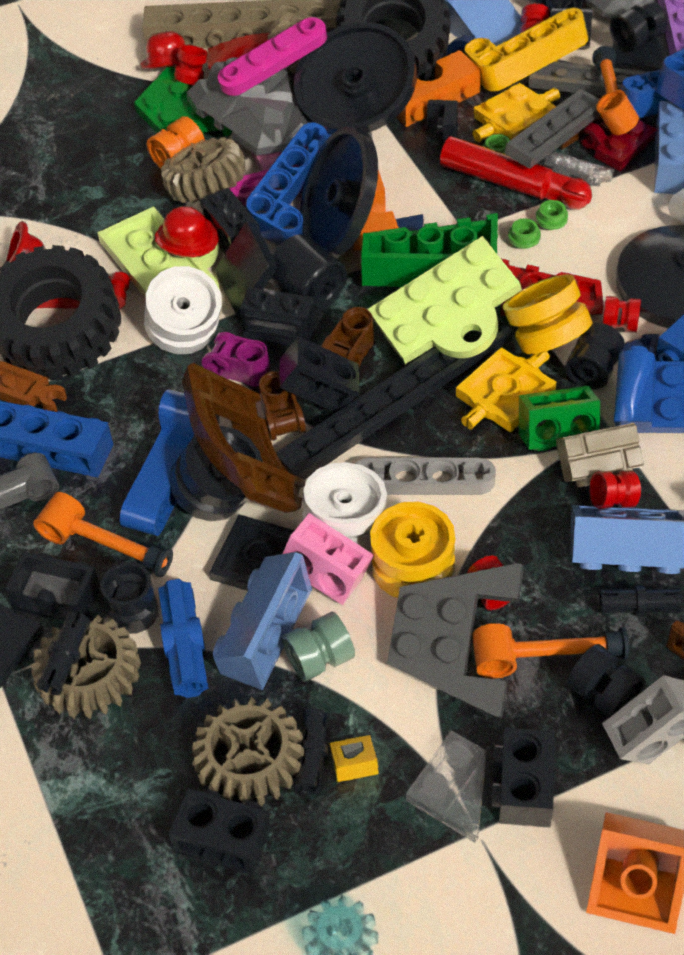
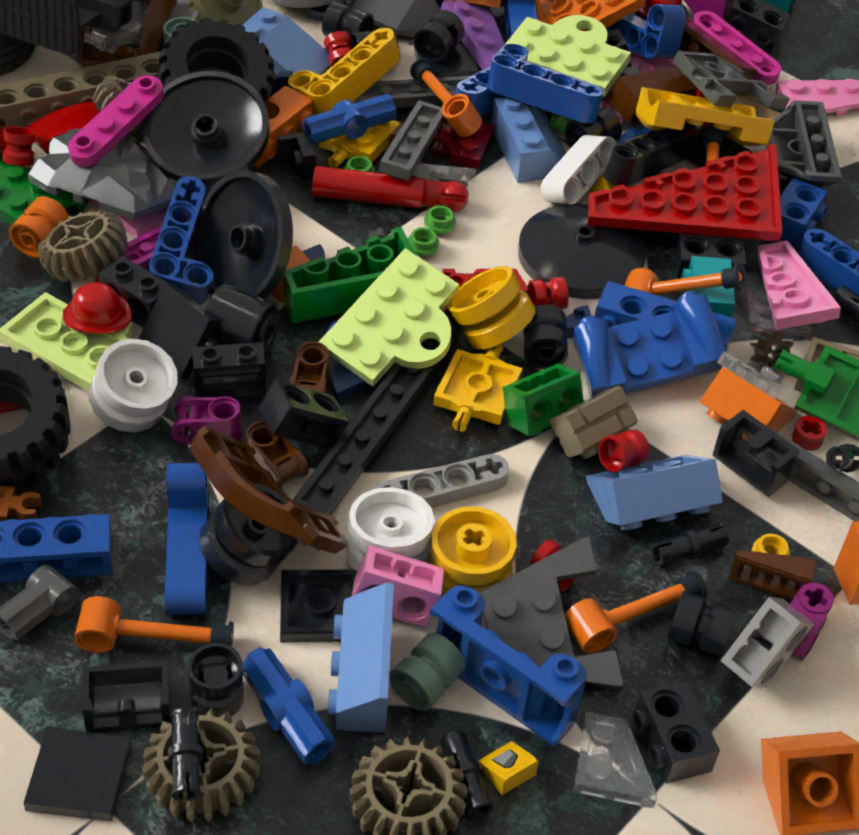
camera: 30 degrees left, 5 degrees down
none -> blue piece [302,94,397,145]
none -> dark blue tile [332,363,367,401]
none -> blue piece [430,585,587,747]

